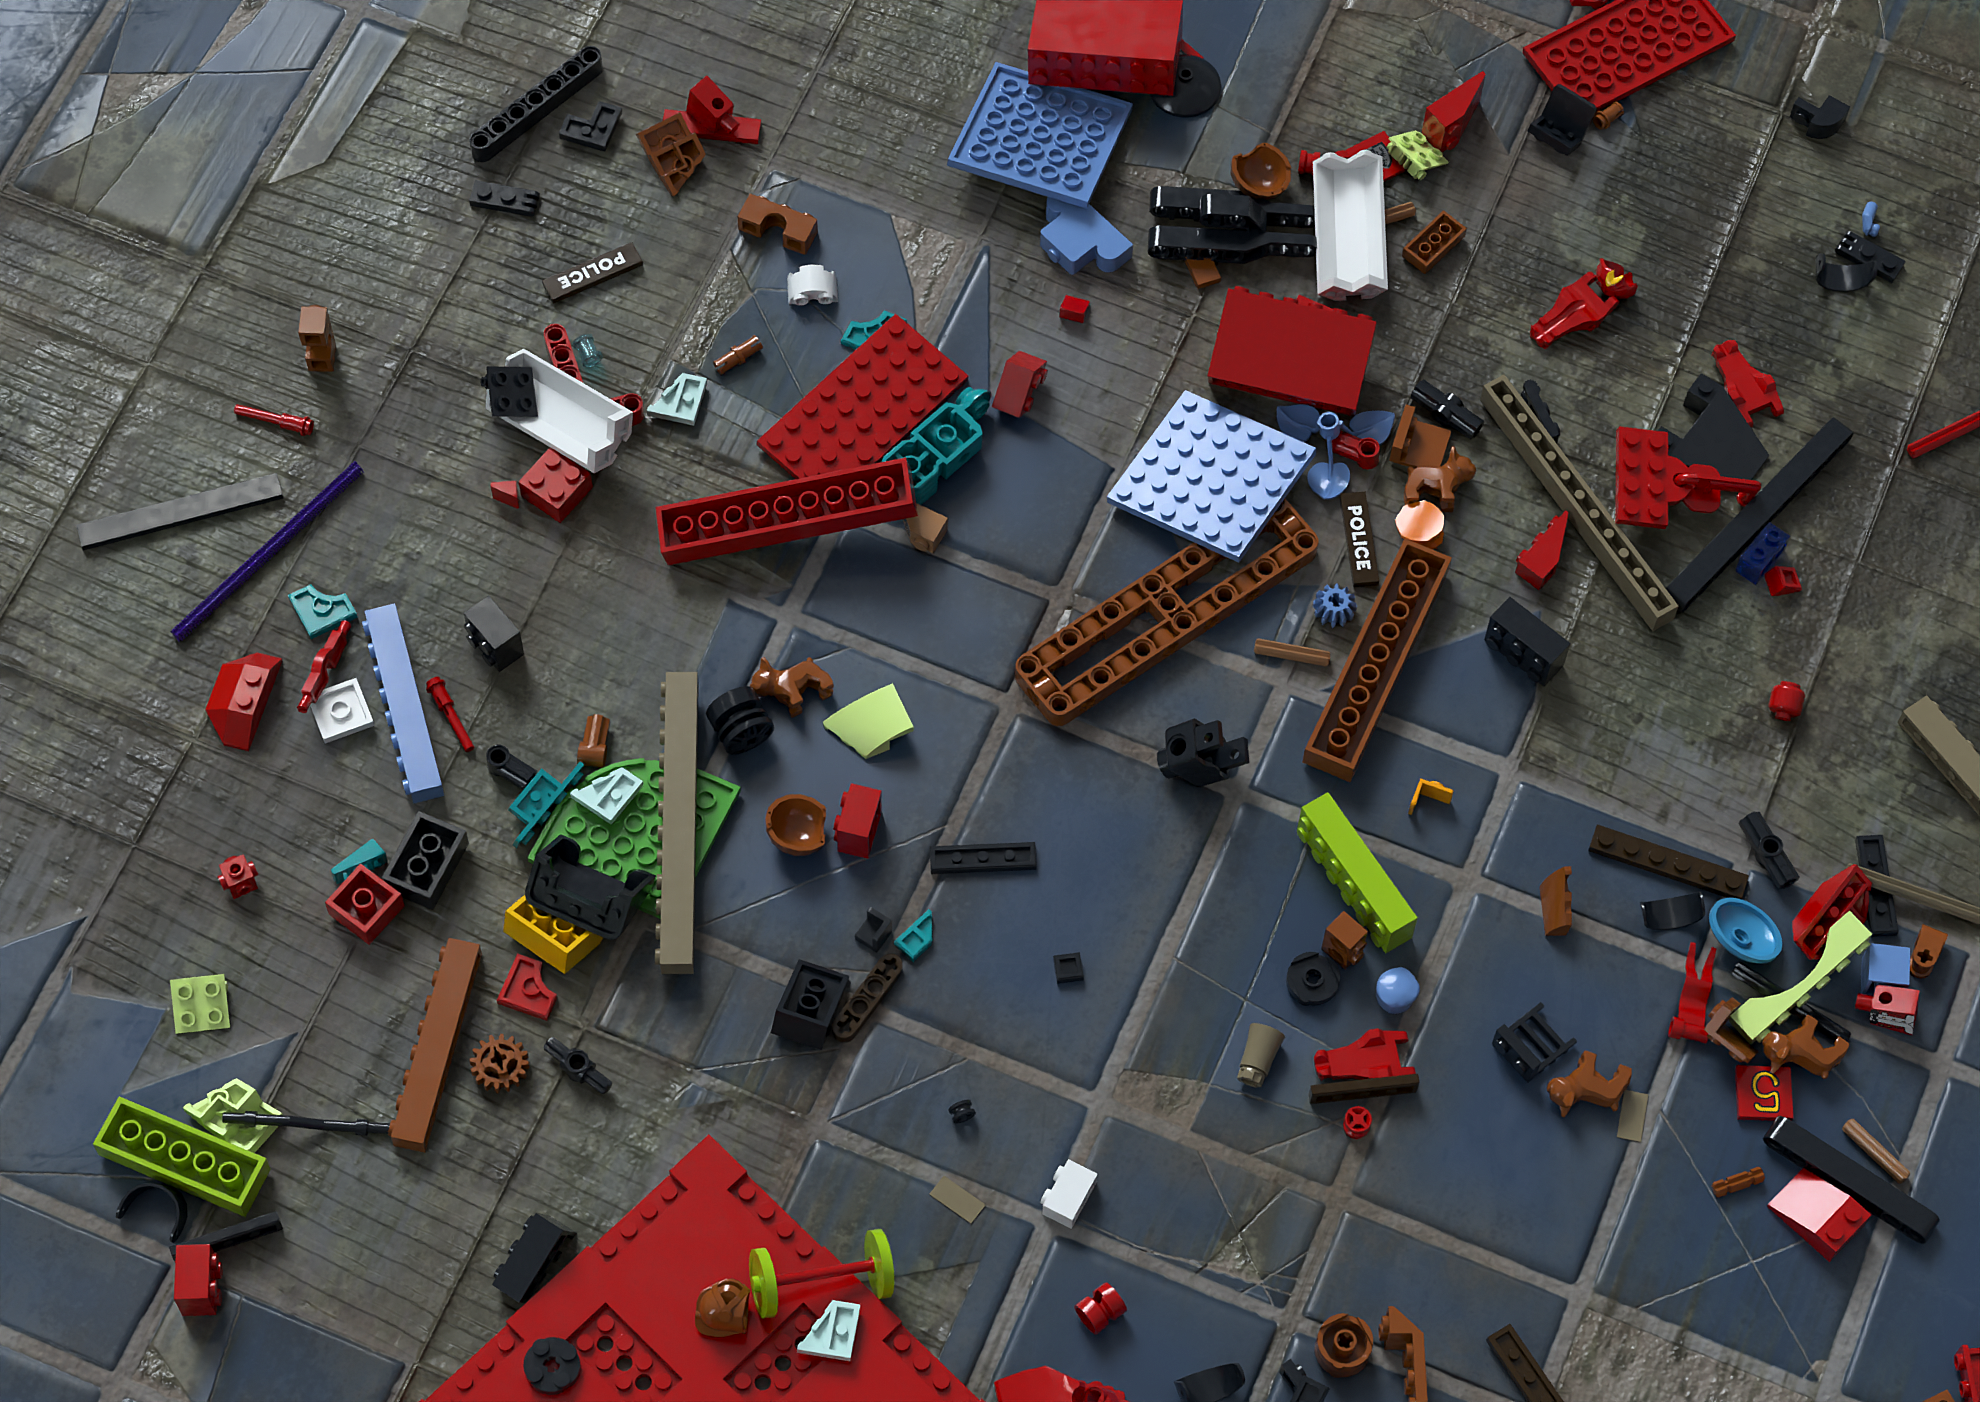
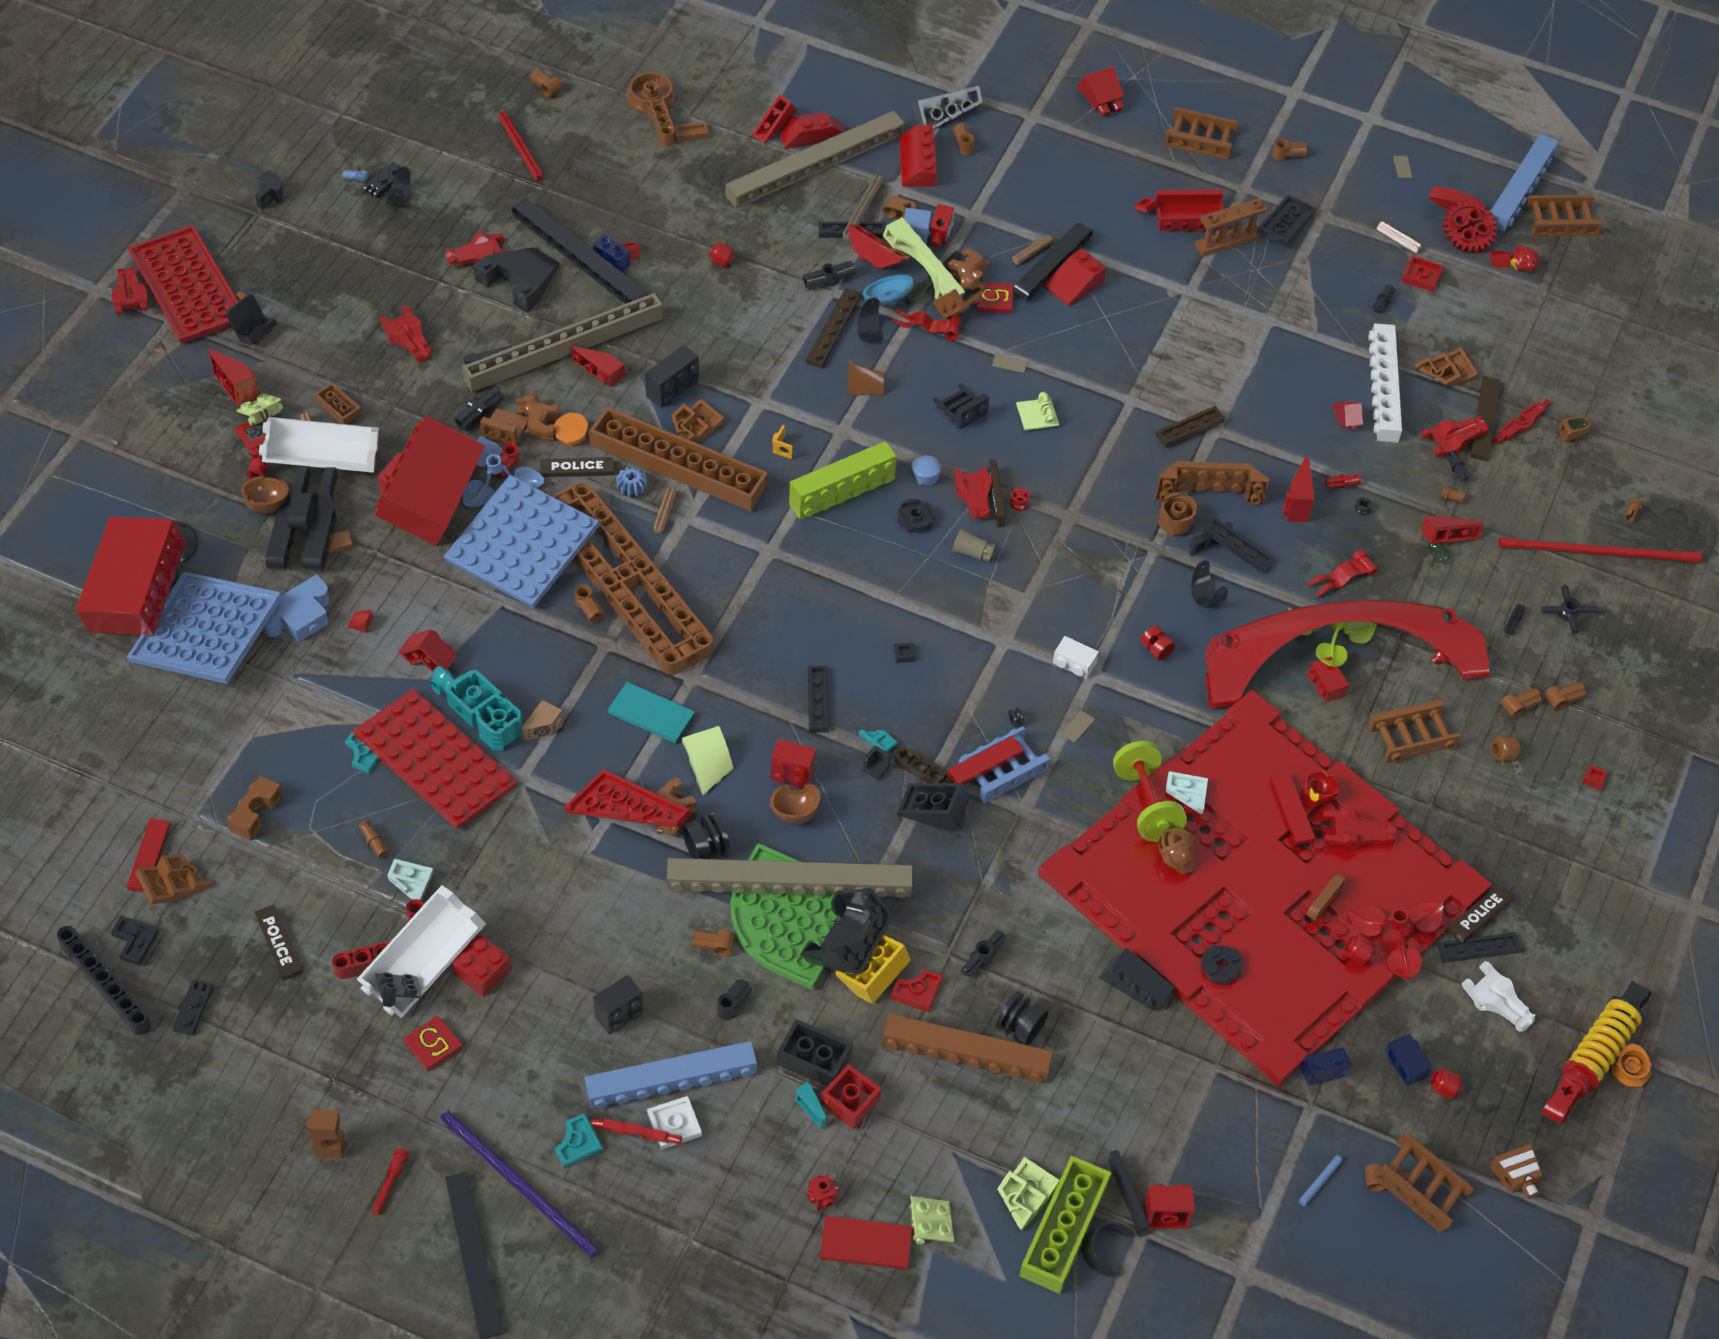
camera: 90 degrees left, 10 degrees down
red wedge [205,653,282,752] -> none
black bar [222,1111,390,1136] -> none
red pin [426,677,475,752] -> none
dark orange gear [470,1034,530,1093] -> none
red slope [491,481,519,509] -> none
teal bracket [508,762,584,849] -> none
light aqua wing [570,767,644,825] -> none
clear light blue bush [572,334,603,367] -> none
red brick [656,457,918,565] -> none
red torso [686,75,740,135] -> none
white cylinder [787,265,838,305] -> none
black piece [1157,718,1250,787] -> none
dark orange brick [1321,911,1368,969] -> none
dark orange animal [1547,1050,1632,1118] -> none
red hair [1595,258,1638,299] -> none
red plate [1615,426,1762,529] -> none
dark orange axle [1712,1167,1765,1197] -> none
none -> red tile [403,1016,463,1072]
none -> red wing [564,769,691,828]
none -> dark orange piece [575,584,604,623]
none -> teal tile [608,682,695,743]
none -> dark orange slope [671,399,726,443]
none -> red tile [820,1216,912,1270]
none -> red tile [947,736,1024,785]
none -> medium blue fence [958,726,1050,804]
none -> black wheel [995,991,1049,1046]
none -> yellowish green hinge [1016,392,1059,430]

